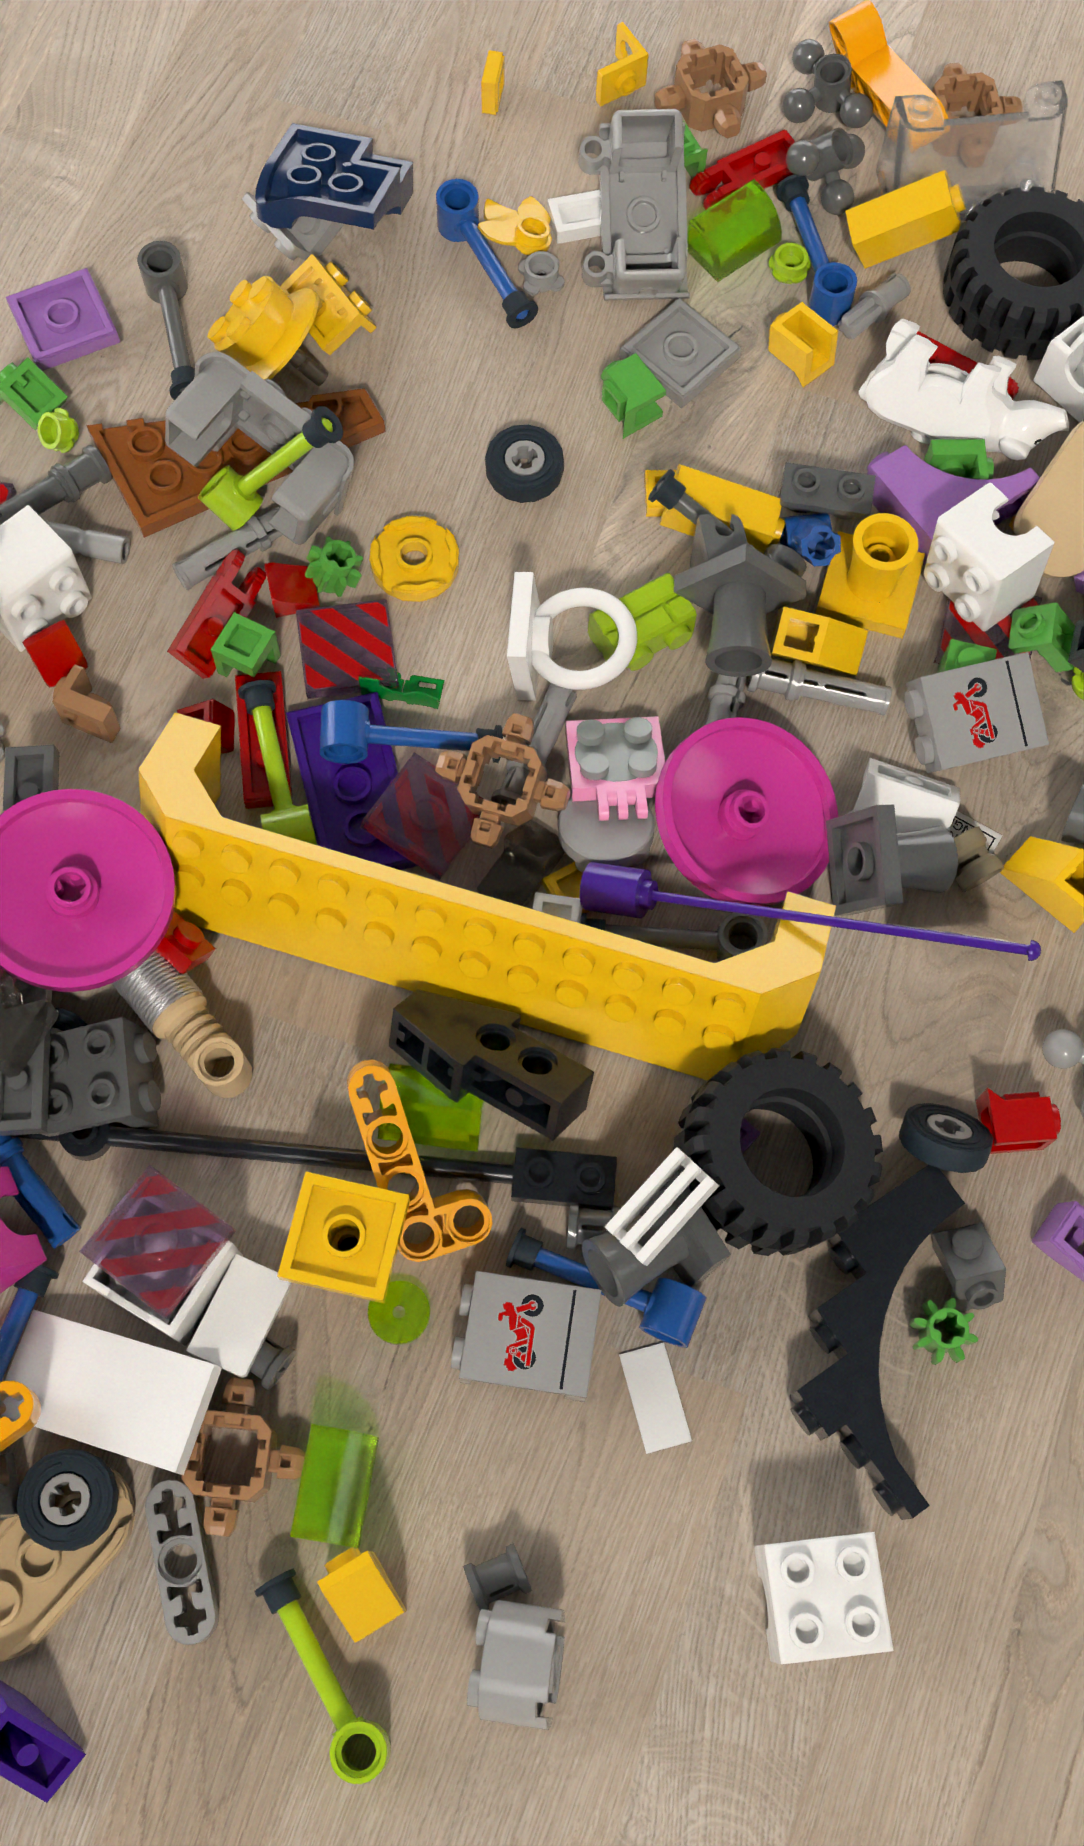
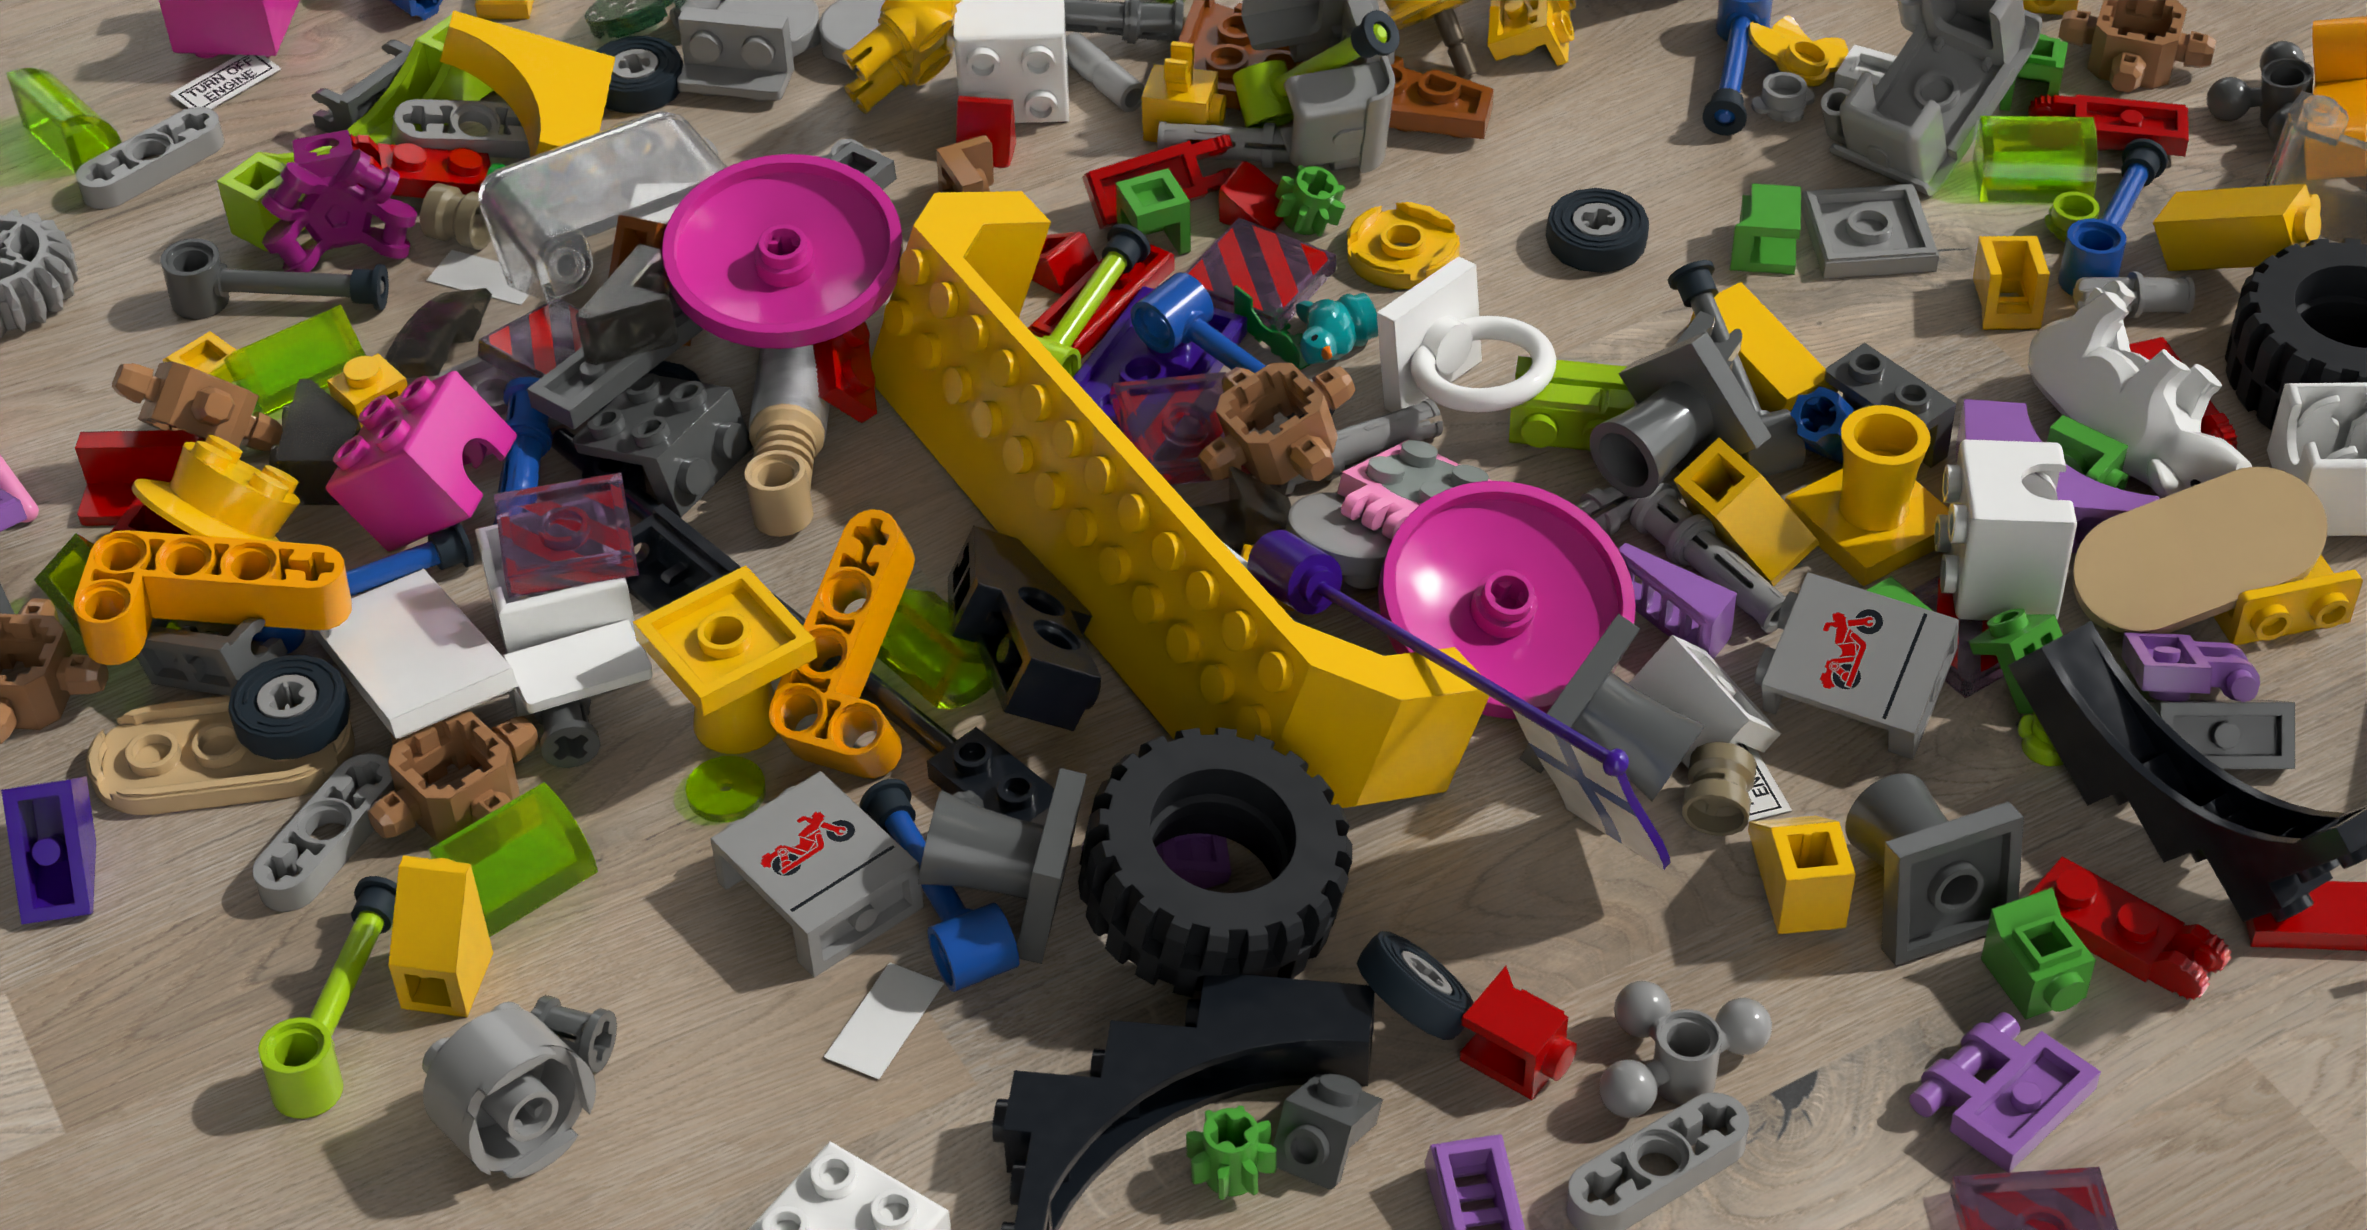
camera: 45 degrees right, 25 degrees down
white tile [605,1147,719,1266] -> none
dark grey piece [786,128,865,215] -> none
none -> black hinge [621,503,740,612]
none -> yellow brick [1141,41,1227,143]
none -> teal animal [1296,293,1378,364]
none -> medium lavender slope [1619,543,1737,659]

